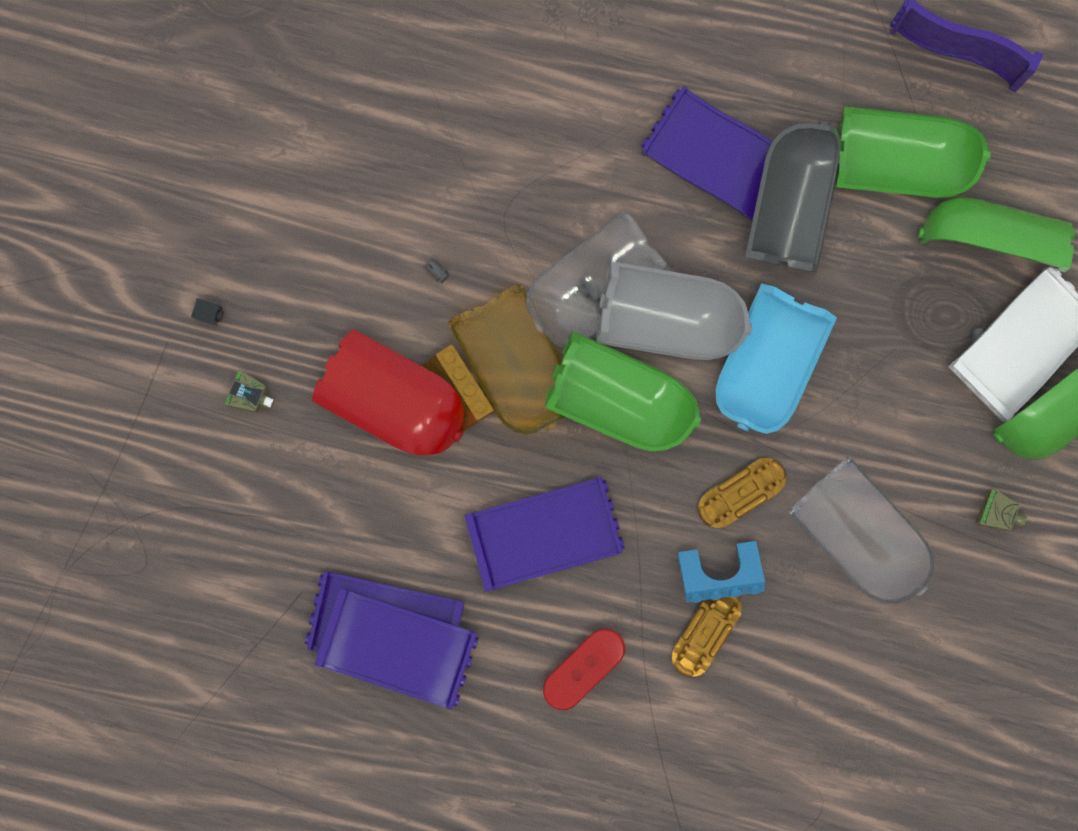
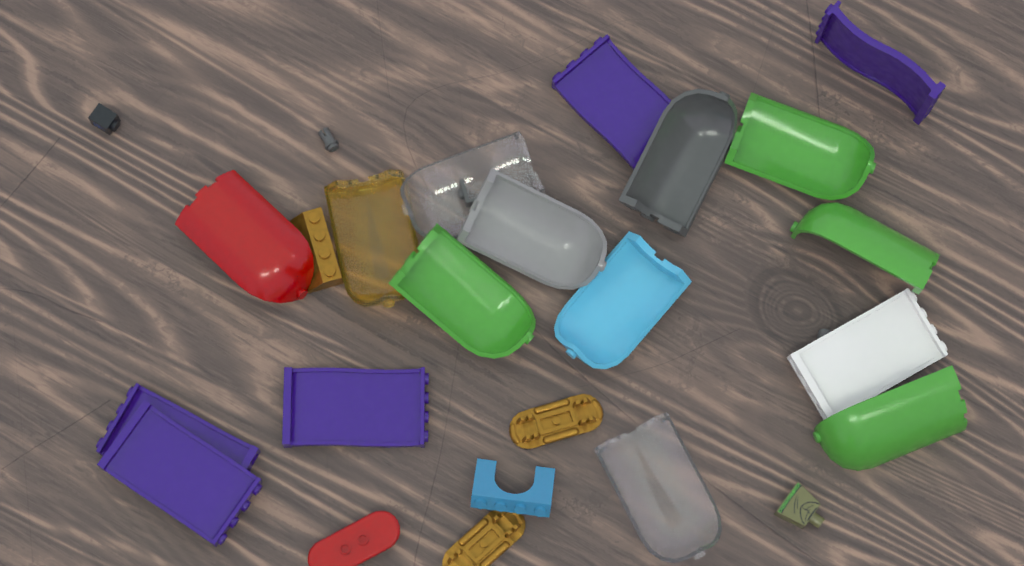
camera: 15 degrees right, 10 degrees down
torso [224,370,275,413] -> none

